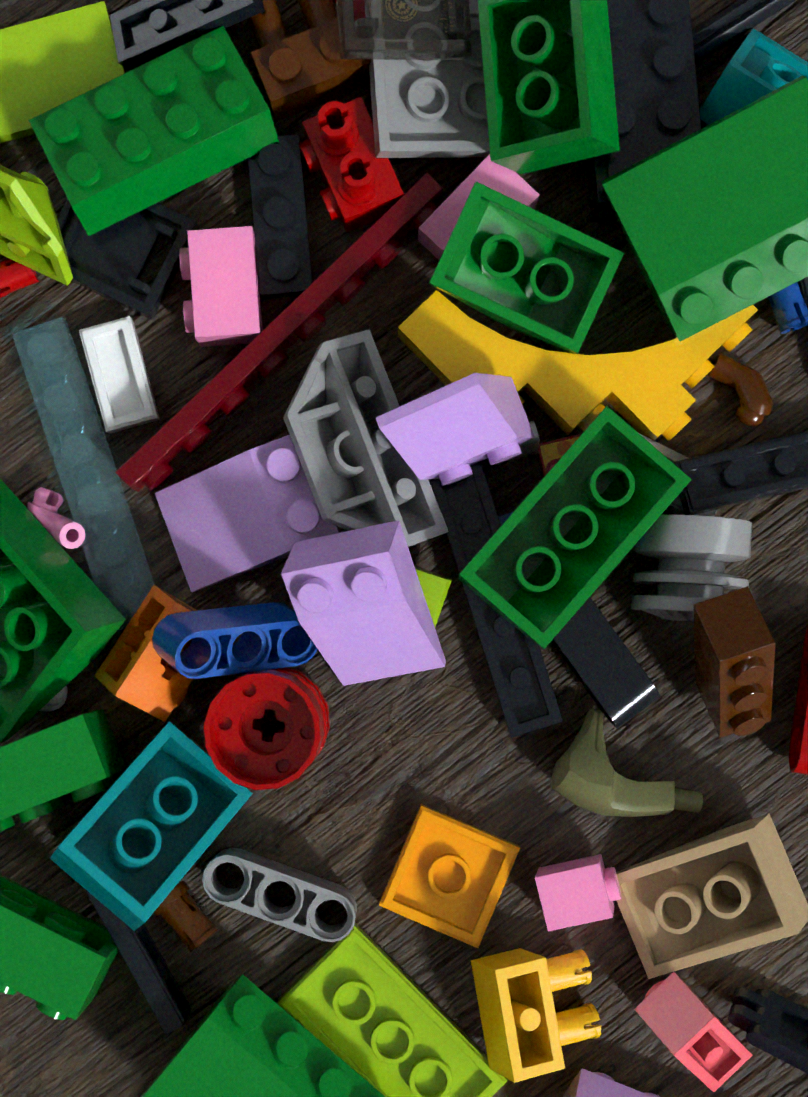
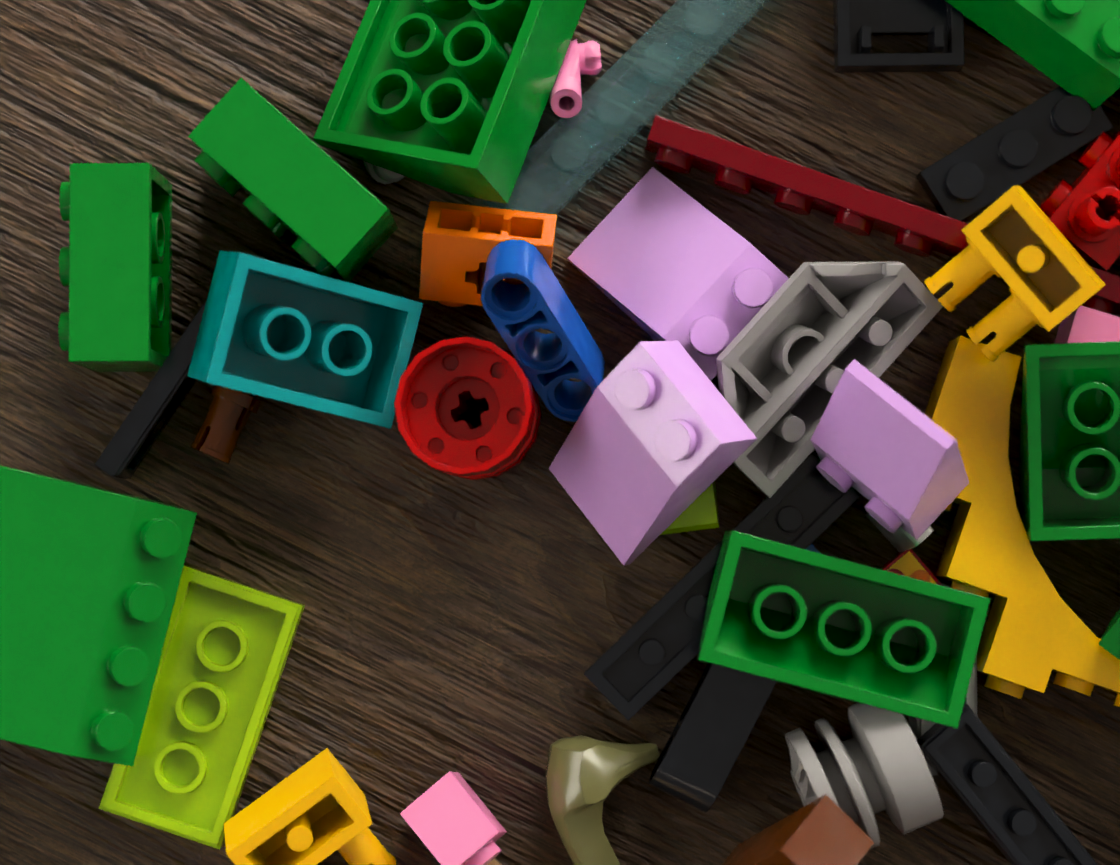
camera: 60 degrees right, 0 degrees up
white tile [79,316,160,434] -> none
bright pink brick [179,226,263,347] -> none
light grey beam [202,848,357,942] -> none
light orange tile [379,804,520,948] -> none
reddish brown arm [708,352,773,427] -> none
none -> yellow brick [924,186,1106,362]

